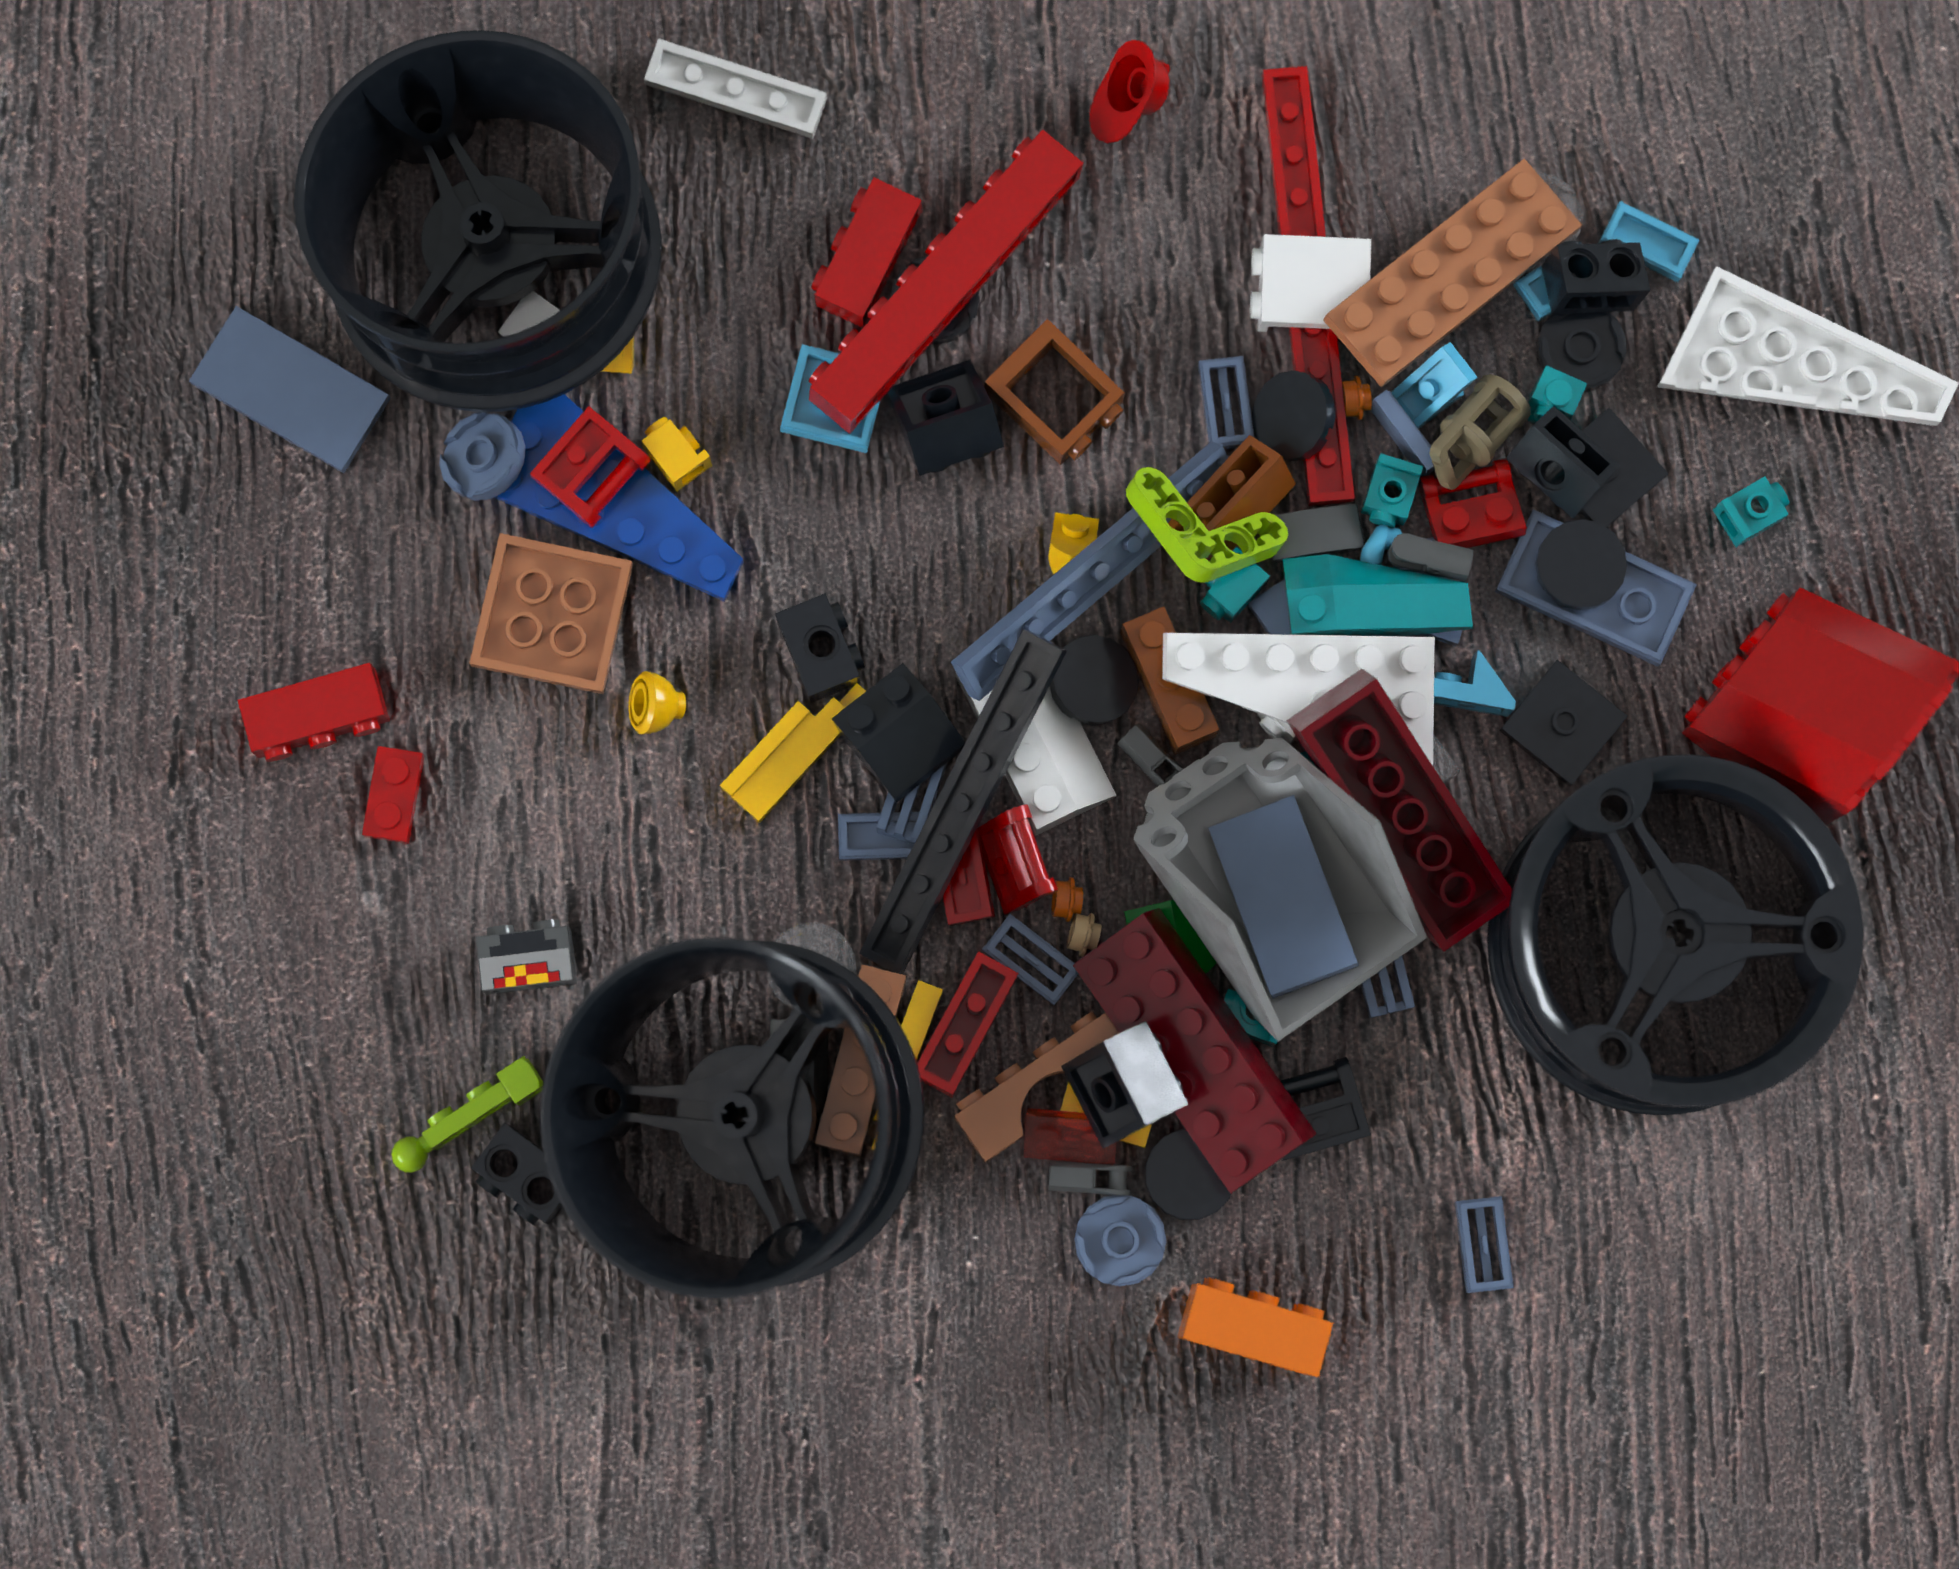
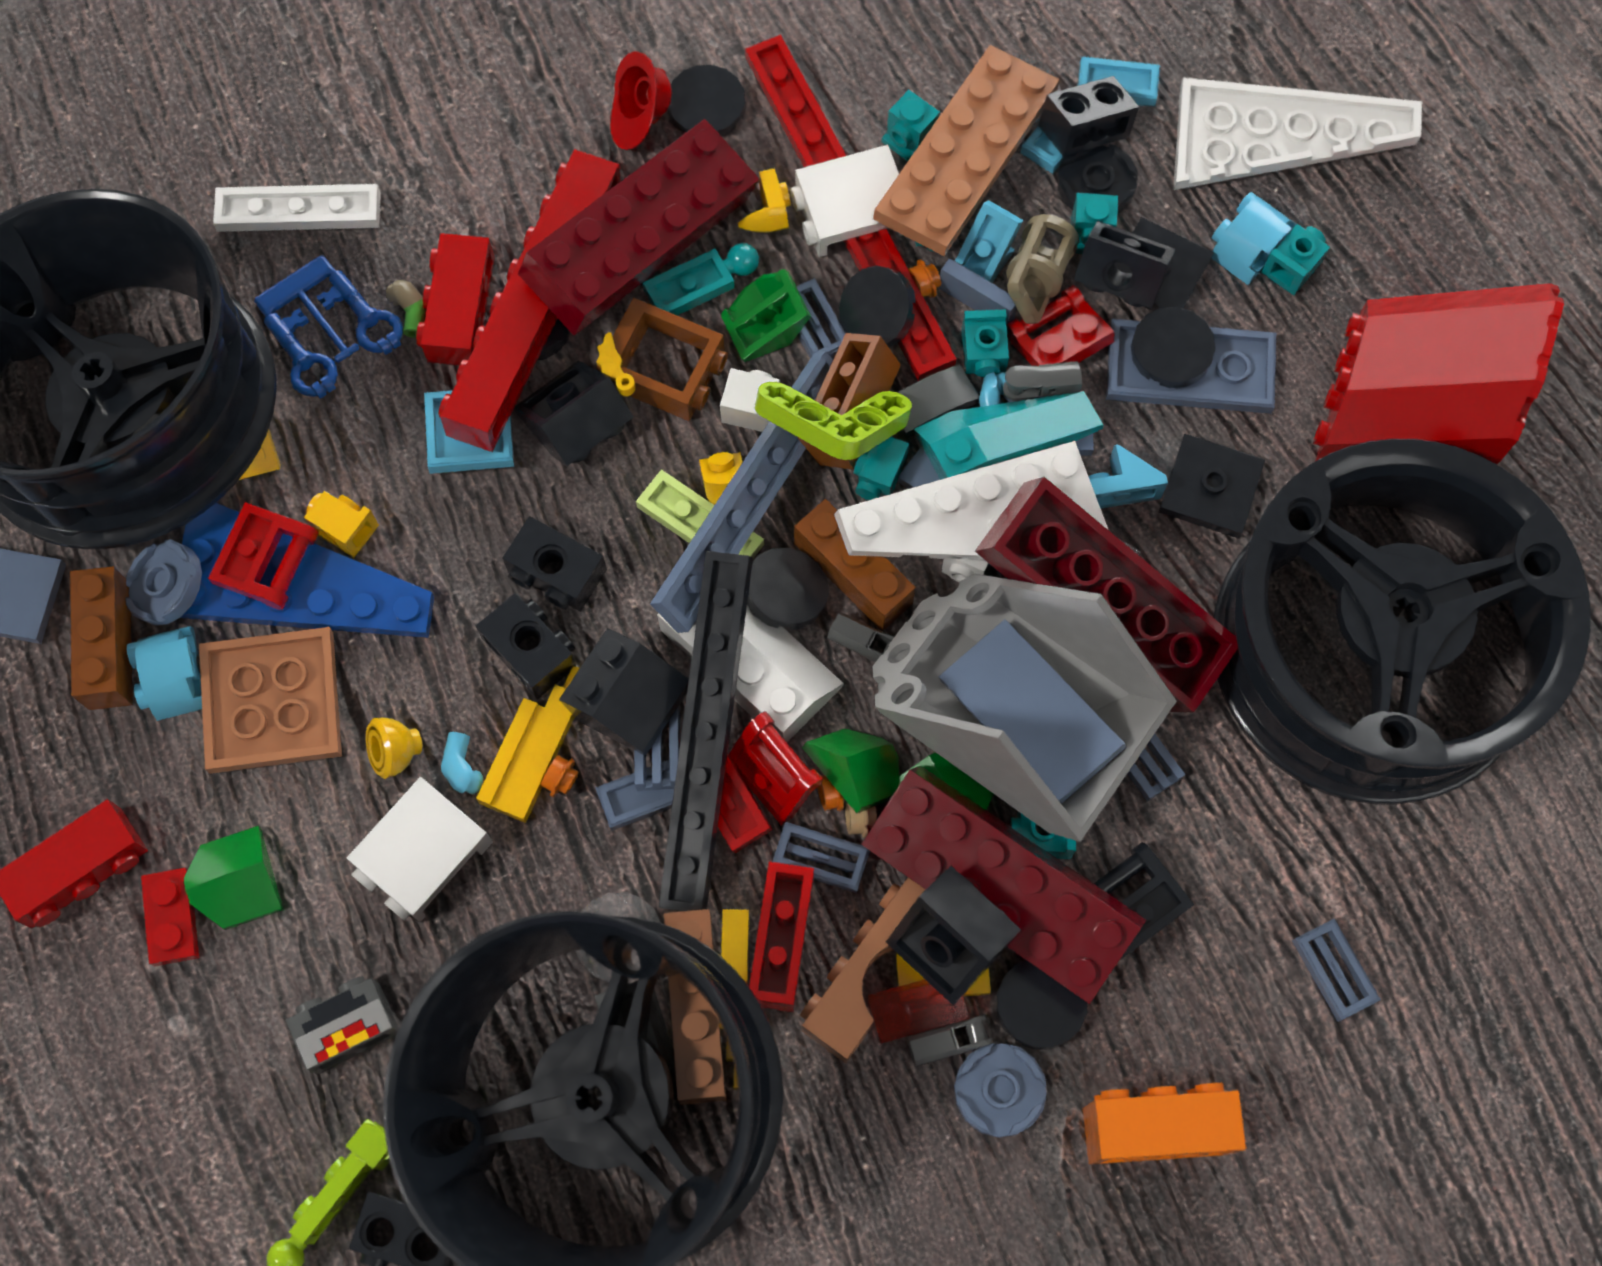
camera: 15 degrees left, 10 degrees down
none -> dark orange brick [70,566,133,710]
none -> medium azure cylinder [127,626,202,721]
none -> green slope [183,826,283,930]
none -> blue piece [254,256,403,399]
none -> white panel [347,776,493,922]
none -> arm [386,280,427,338]
none -> medium azure arm [441,732,483,794]
none -> black brick [502,516,607,612]
none -> dark red brick [518,119,760,336]
none -> orange plate [541,755,579,797]
none -> yellow piece [596,332,635,397]
none -> yellowish green plate [636,469,764,559]
none -> teal plate [643,243,759,315]
none -> black tile [668,64,745,137]
none -> white brick [720,368,780,432]
none -> green slope [721,269,811,362]
none -> yellow plate [738,168,791,233]
none -> green slope [802,729,899,814]
none -> teal brick [881,90,940,161]
none -> medium azure cylinder [1212,192,1296,285]

